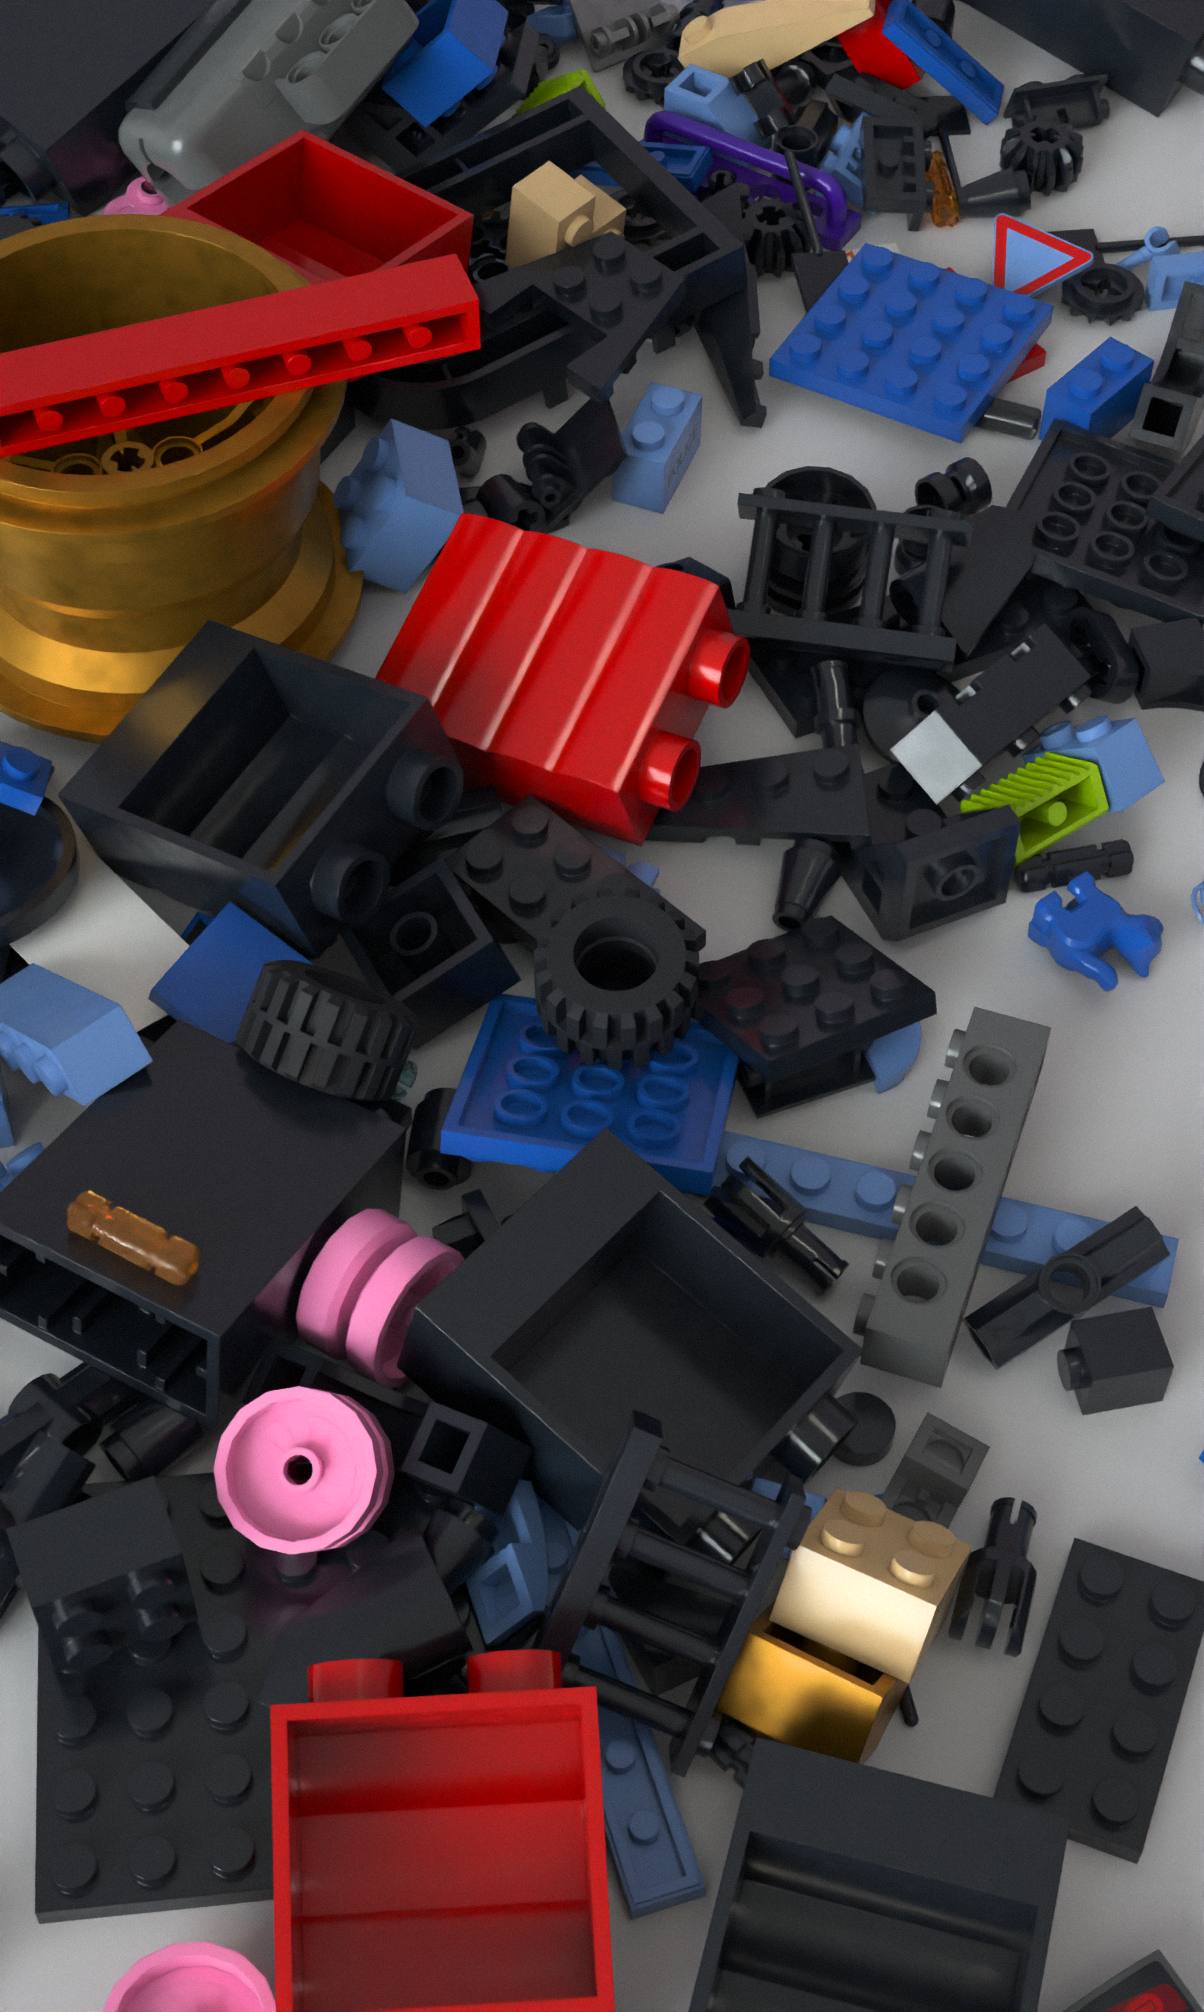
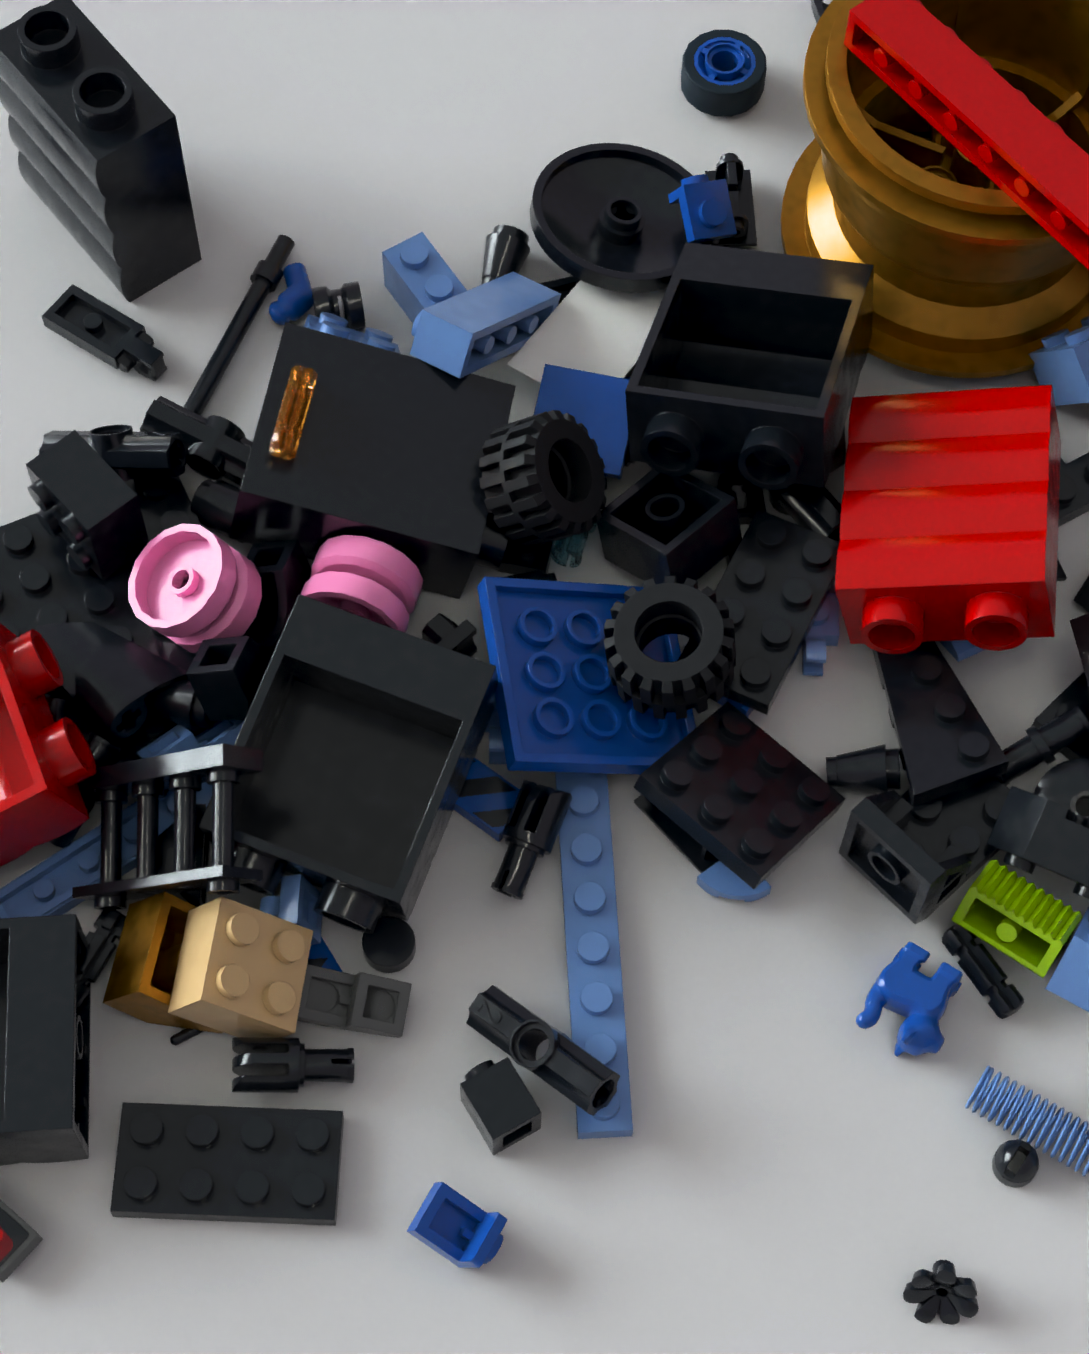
camera: 70 degrees right, 10 degrees up
dark grey brick [853,1006,1051,1388] -> none

